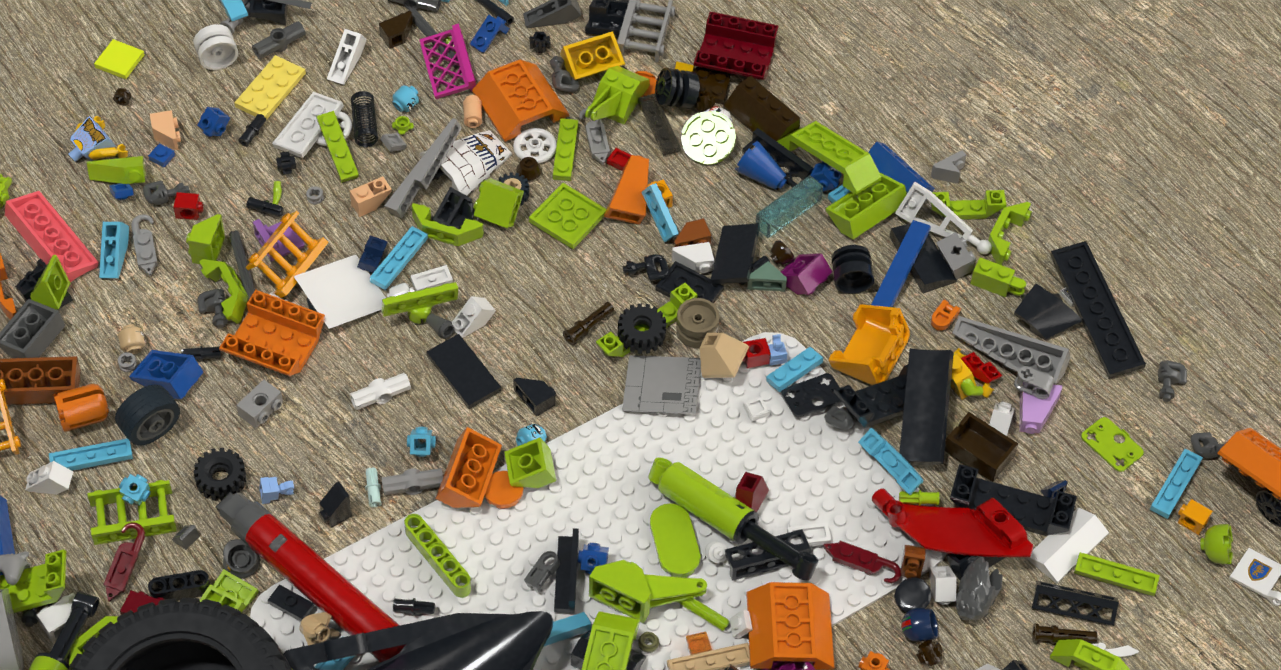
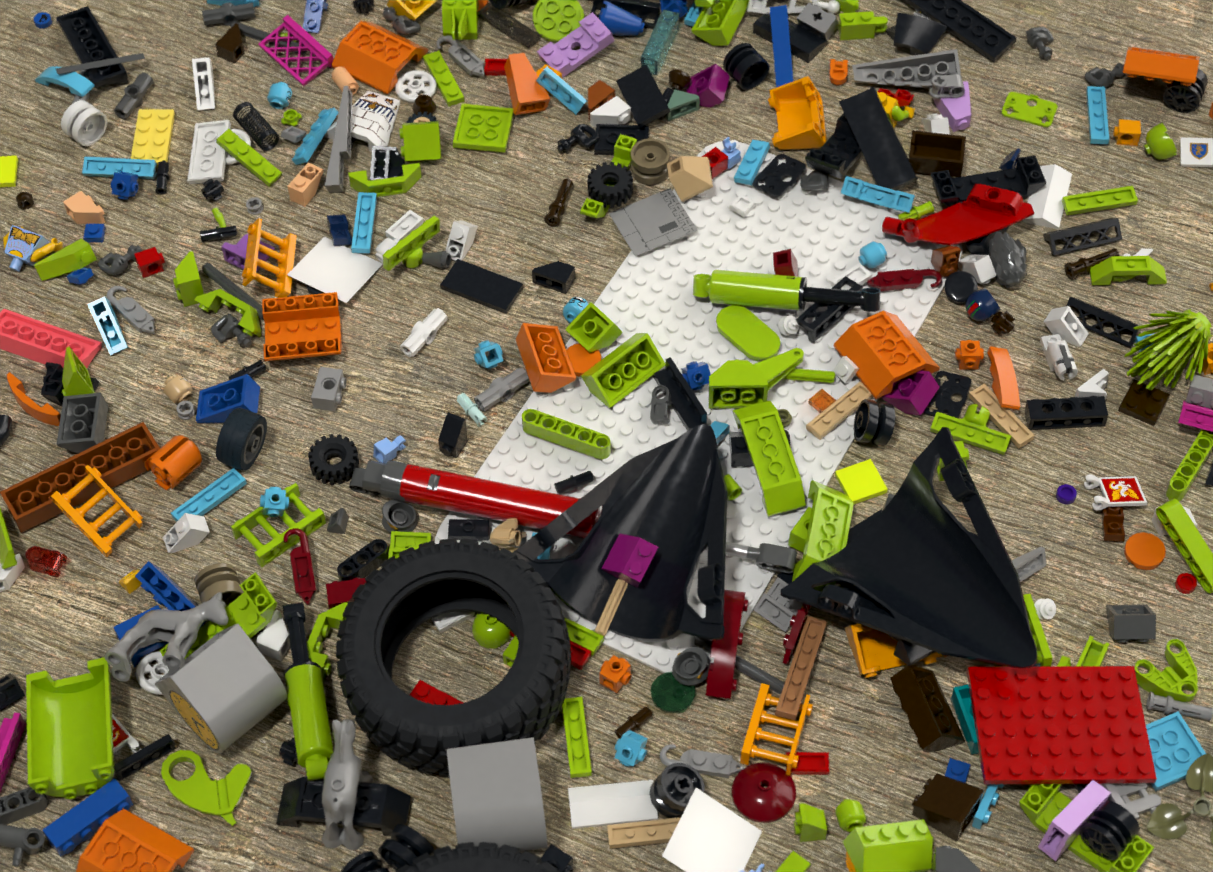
camera: 25 degrees left, 0 degrees up
none -> medium azure plate [82,157,156,179]
none -> dark tan wheel [194,563,243,607]
none -> medium azure plate [292,108,339,165]
none -> lavender piece [537,12,614,78]
none -> lime slope [581,333,665,408]
none -> medium azure head [858,241,887,269]

